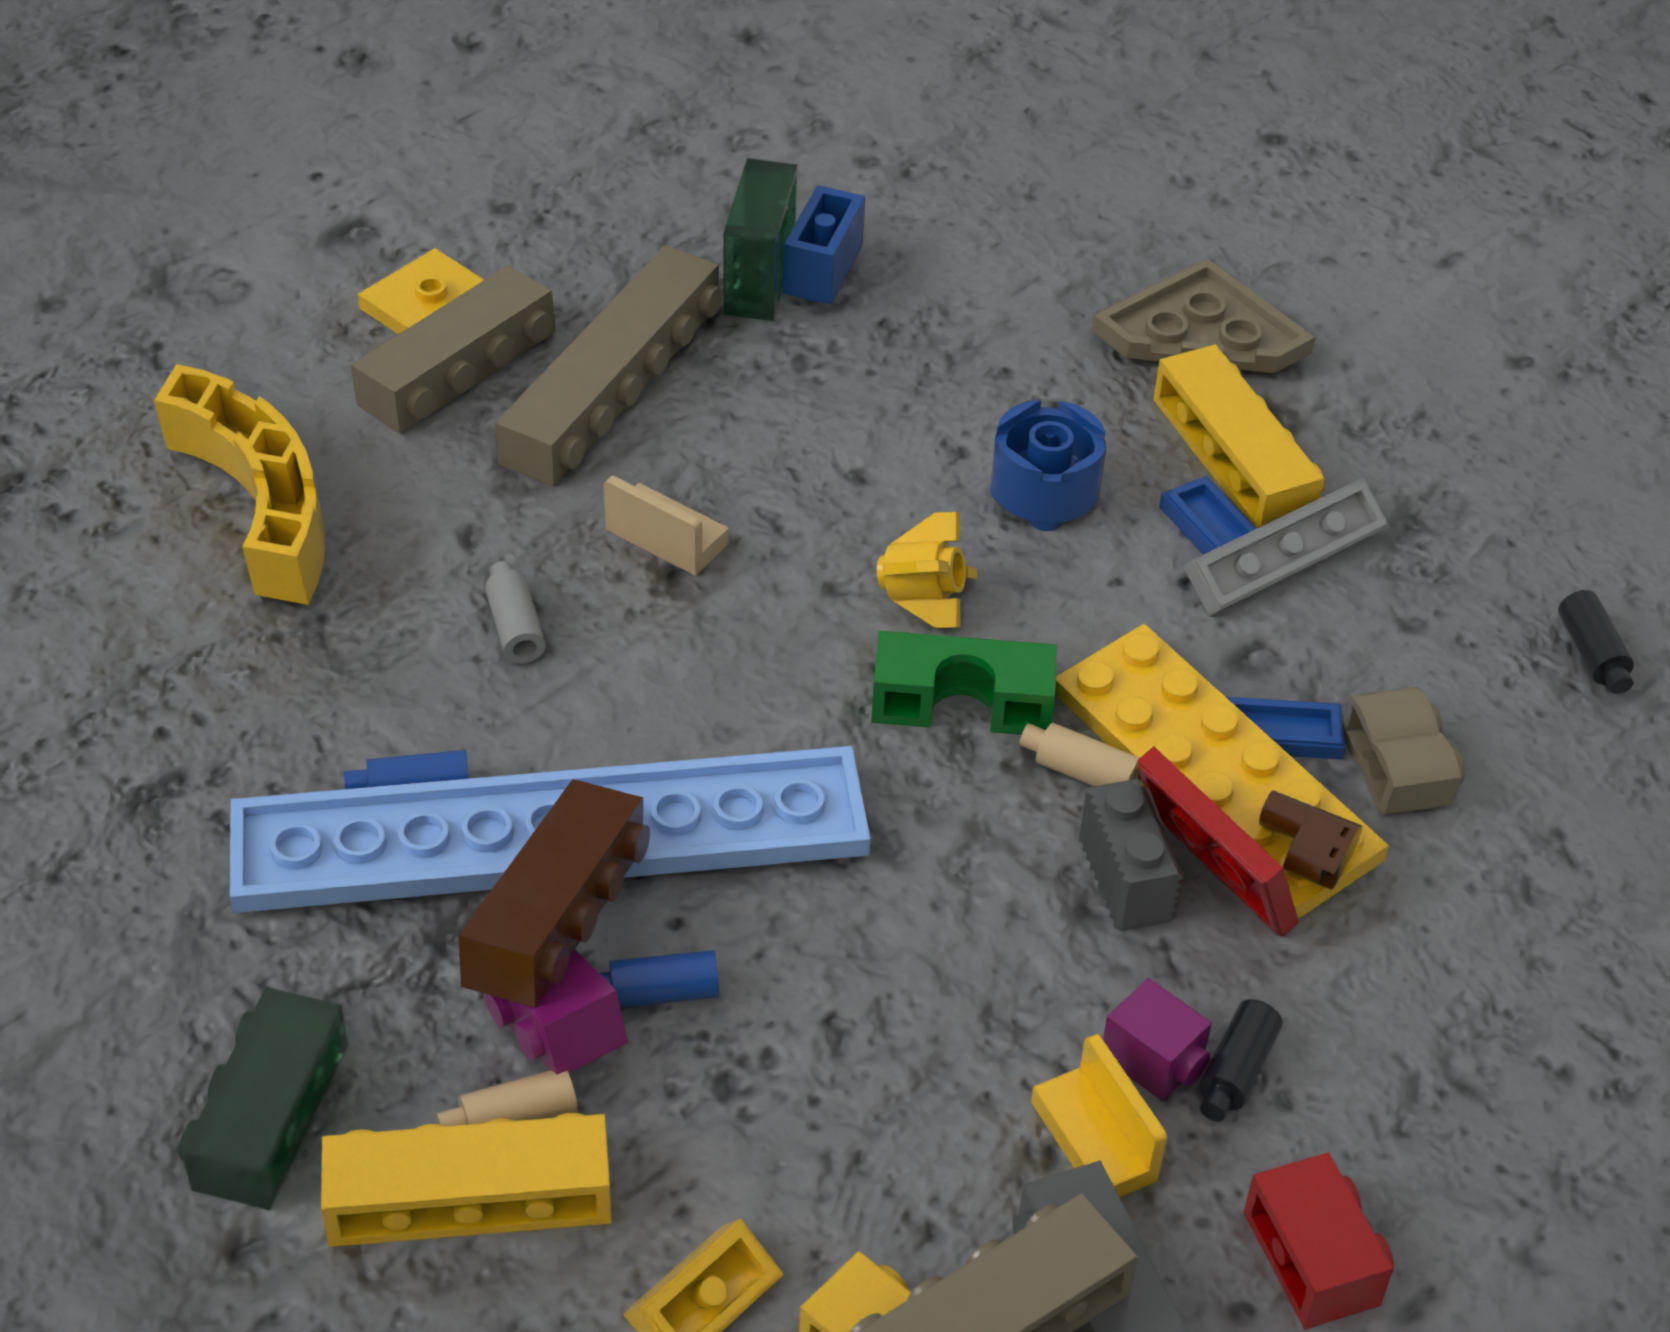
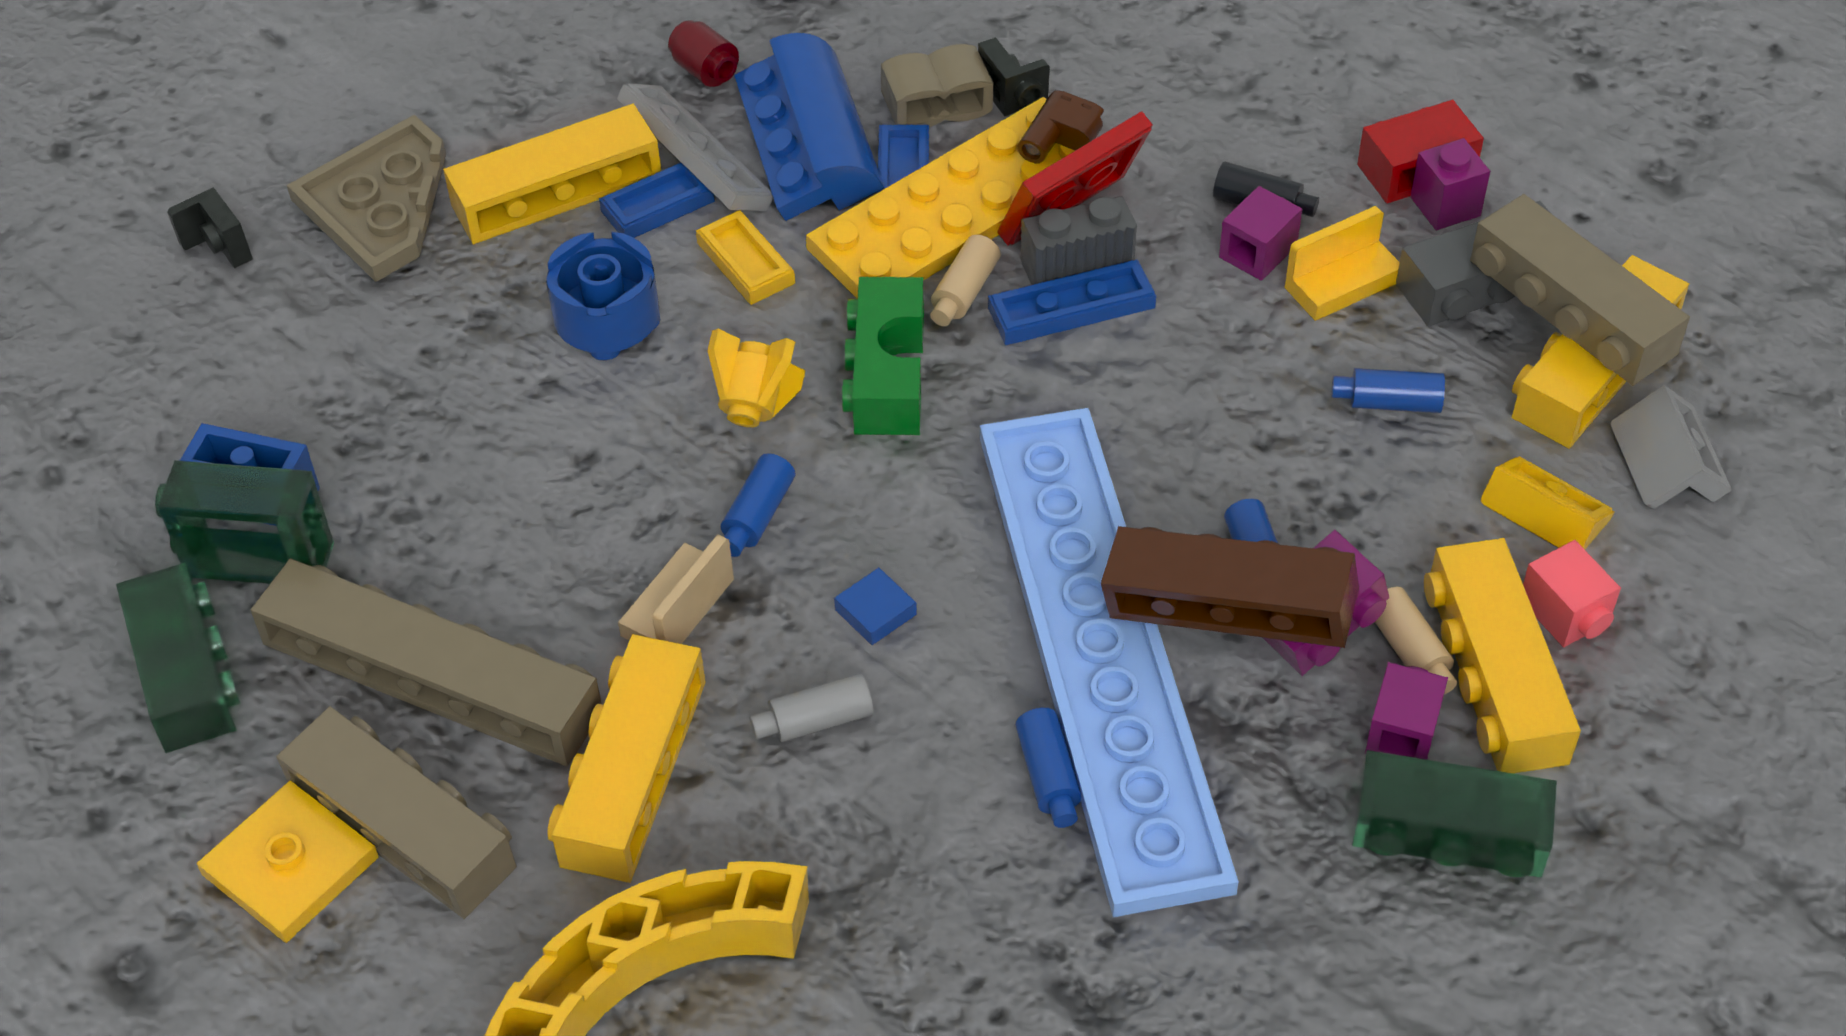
camera: 90 degrees left, 5 degrees up
none -> clear green brick [116,562,241,753]
none -> pearl dark grey bracket [167,187,253,268]
none -> yellow brick [547,634,706,883]
none -> dark red brick [668,20,739,87]
none -> yellow tile [696,210,795,305]
none -> blue cylinder [720,453,796,557]
none -> blue brick [734,33,884,221]
none -> blue tile [834,568,917,645]
none -> pearl dark grey bracket [978,37,1050,116]
none -> blue tile [988,259,1156,346]
none -> blue cylinder [1331,368,1445,413]
none -> magenta brick [1365,662,1448,770]
none -> magenta brick [1410,138,1491,231]
none -> coral brick [1523,540,1621,648]

